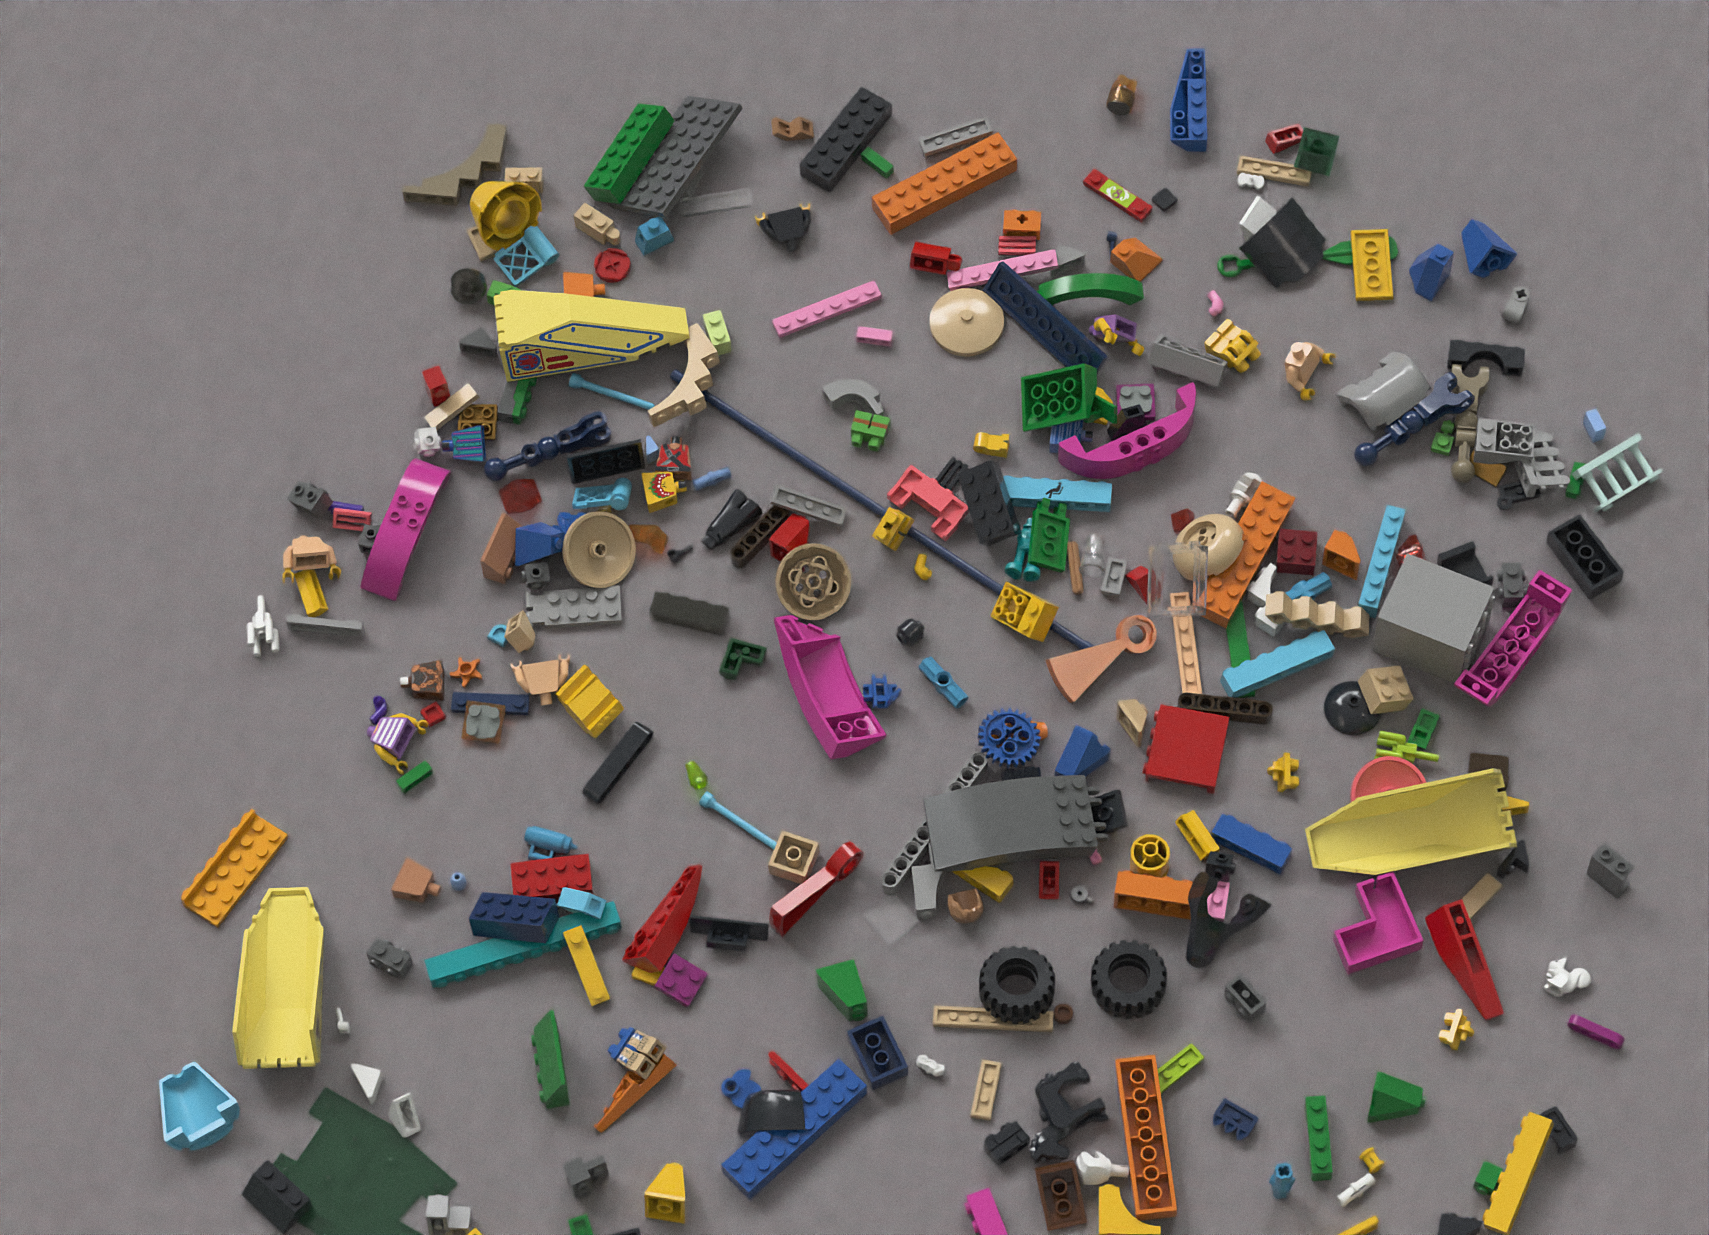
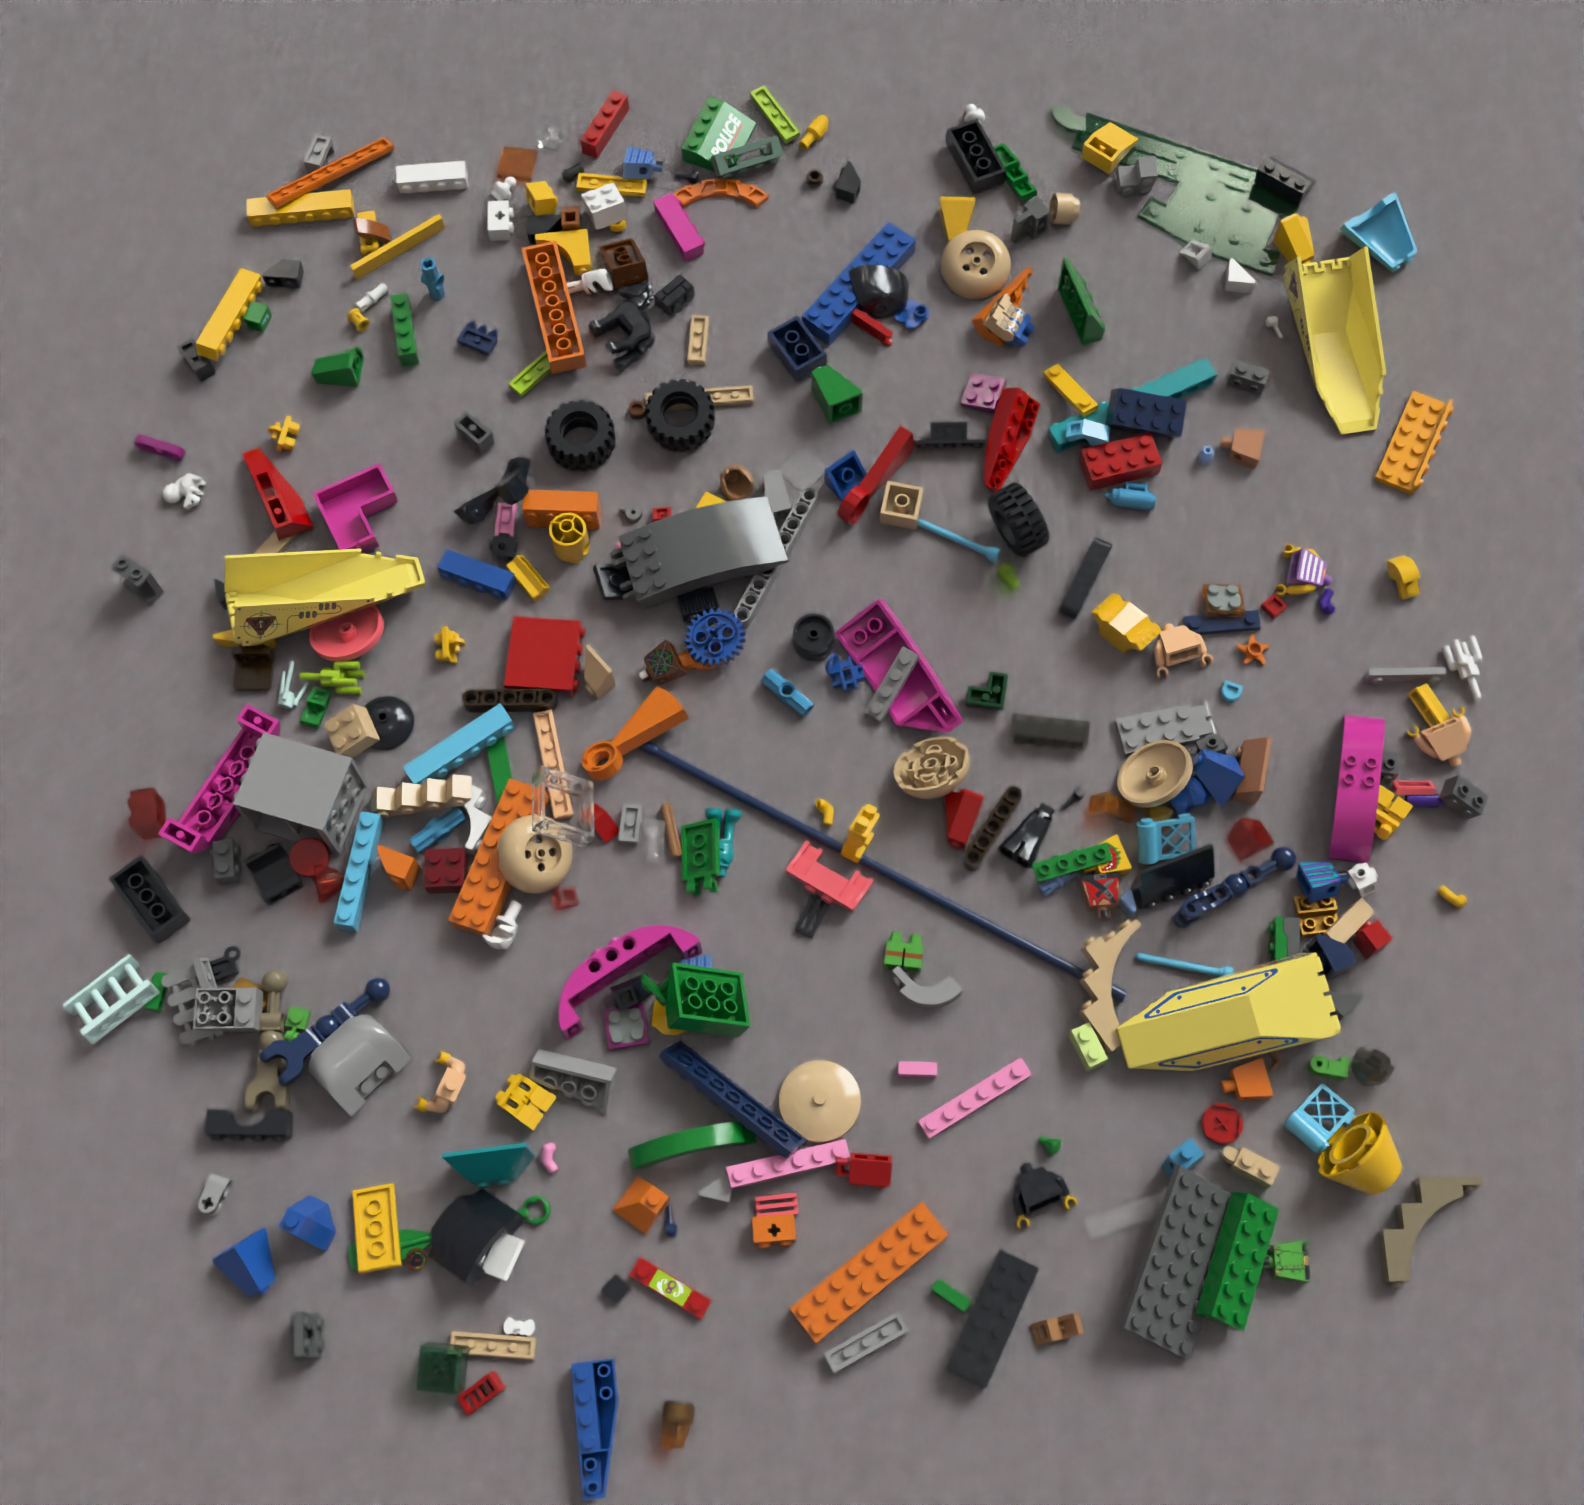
camera: 170 degrees right, 5 degrees up
green piece [396,760,433,794] -> none
torso [400,660,445,701] -> none
tan slope [504,610,535,653] -> none
tan brick [505,167,544,193] -> none
light grey plate [770,484,847,527] -> none
black head [895,618,925,647] -> none
white piece [916,1055,945,1076] -> none
black brick [957,460,1021,547] -> none
yellow leg [973,432,1010,458] -> none
yellow slope [990,582,1059,642] -> none
medium azure brick [1003,475,1112,512] -> none
blue slope [1054,725,1111,777] -> none
torso [1089,314,1144,356] -> none
light blue piece [1583,409,1606,443] -> none
none -> clear red brick [127,787,166,840]
none -> light aqua plant [277,661,310,710]
none -> dark grey brick [290,1311,325,1361]
none -> tile [406,1248,427,1270]
none -> teal slope [442,1143,535,1189]
none -> torso [639,639,687,685]
none -> black wheel [793,613,835,662]
none -> blue slope [824,450,867,501]
none -> light grey plate [865,646,920,722]
none -> tan brick [940,230,1011,300]
none -> black tyre [987,483,1050,557]
none -> green bracket [1032,843,1113,883]
none -> green rock [1038,1135,1062,1157]
none -> tan piece [1049,193,1080,224]
none -> bright green torso [1263,1240,1310,1284]
none -> yellow slope [1273,213,1315,264]
none -> dark blue slope [1307,934,1356,981]
none -> yellow hips [1374,785,1413,841]
none -> yellow brick [1386,555,1420,600]
none -> yellow arm [1437,885,1467,908]

